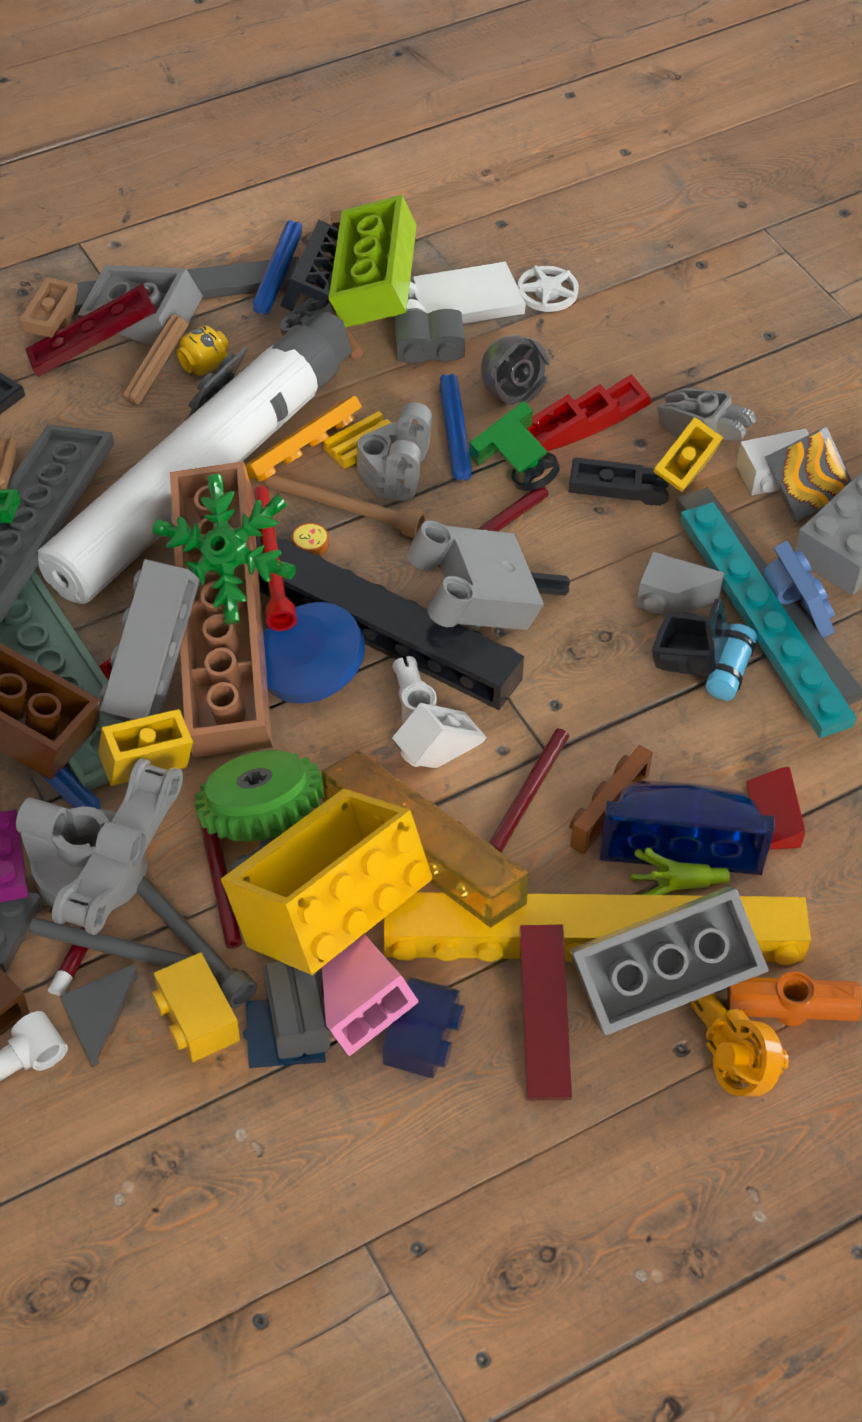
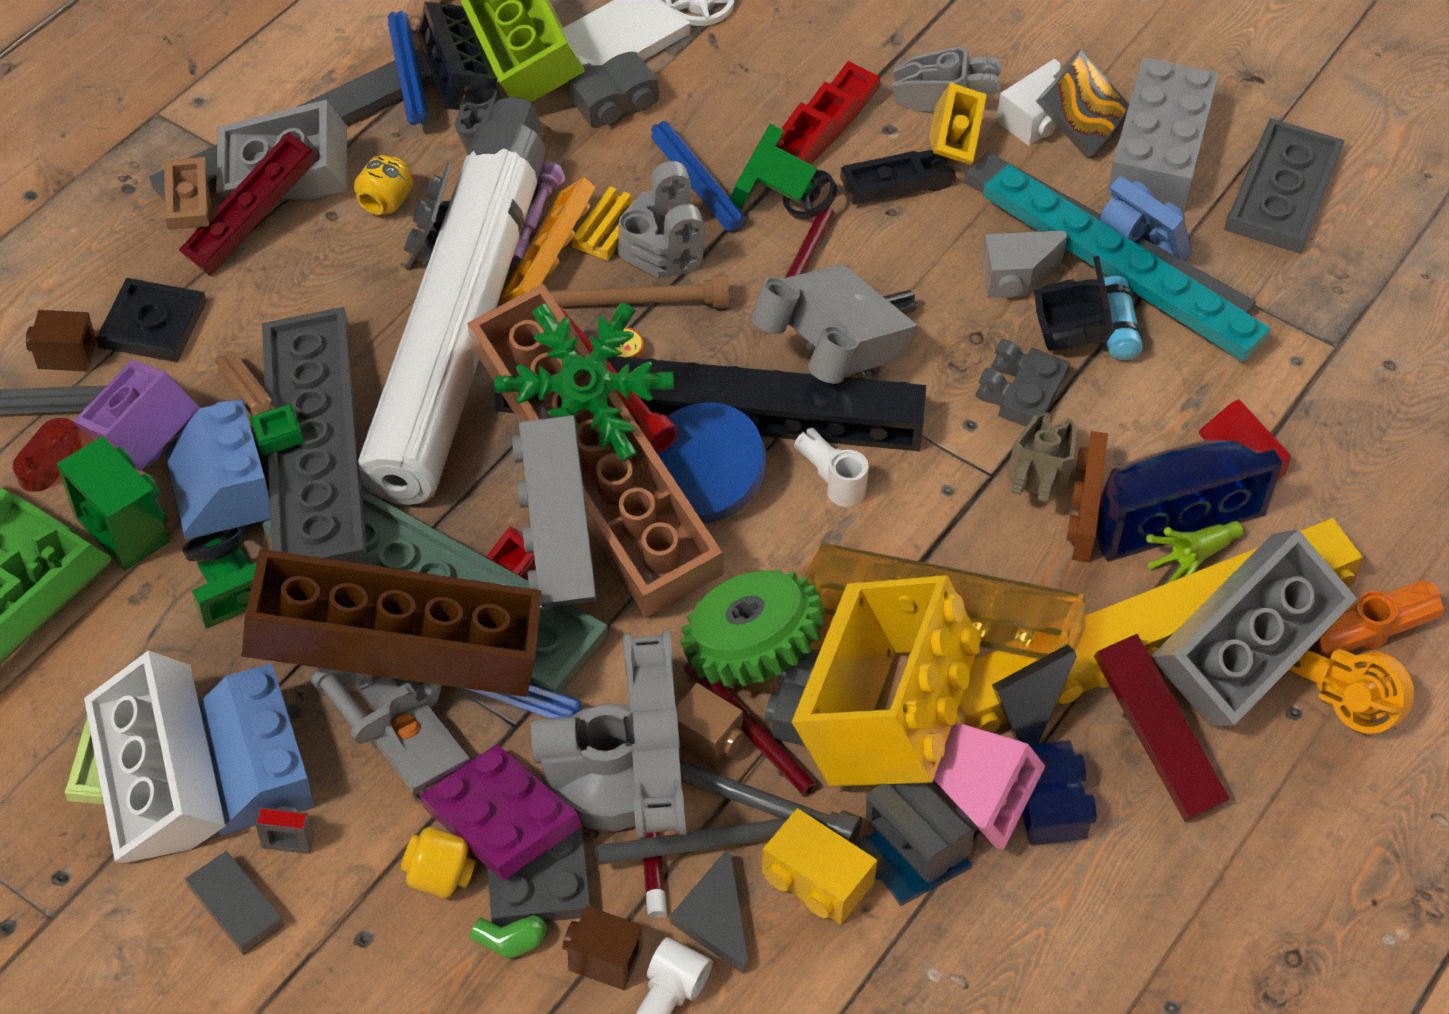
camera: 25 degrees left, 0 degrees up
yellow brick [98,709,193,786] -> none
medium nougat axle [123,314,188,405] -> none
white slope [392,703,487,768] -> none
flat silver cylinder [481,334,550,405] -> none
dark red bar [486,728,569,856] -> none
none -> lavender piece [511,162,565,266]
none -> medium nougat brick [675,683,745,768]
none -> dark grey plate [975,339,1070,427]
none -> black tile [992,644,1077,752]
none -> dark tan hinge [1007,412,1077,503]

